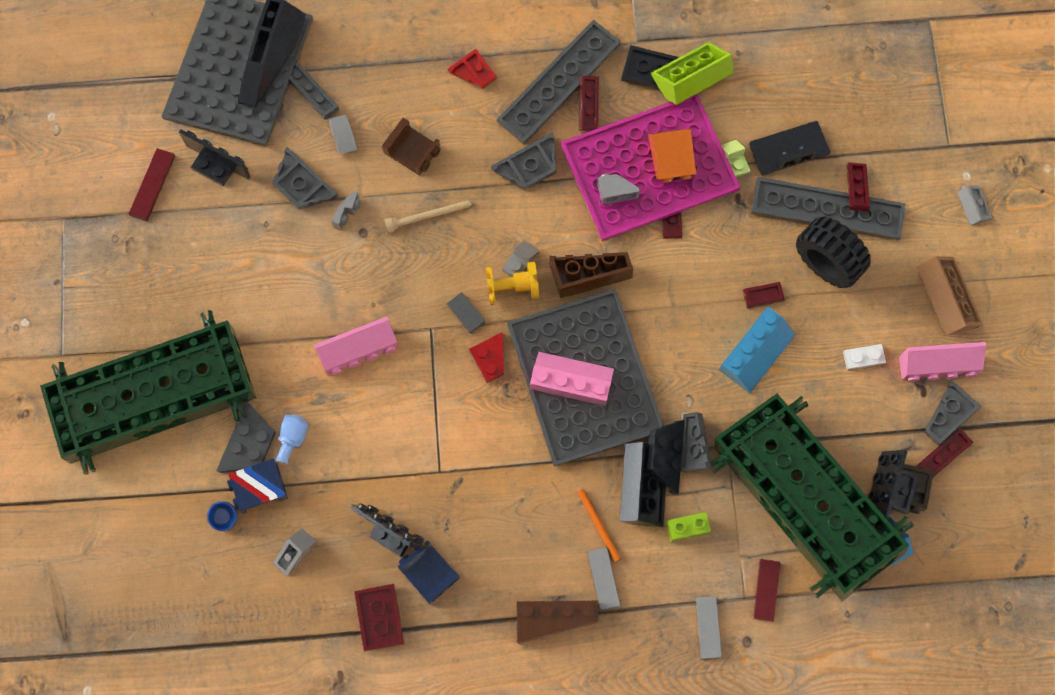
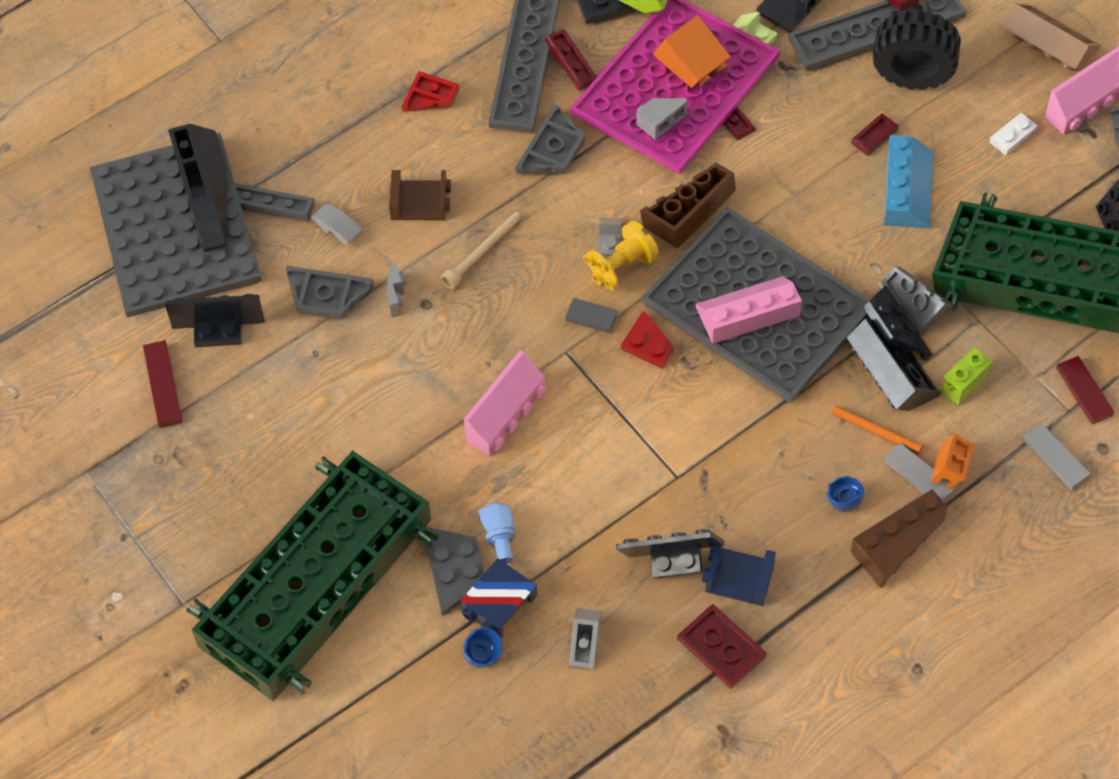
camera: 30 degrees left, 15 degrees down
none -> blue hair [826,476,864,512]
none -> orange hinge [930,433,974,489]

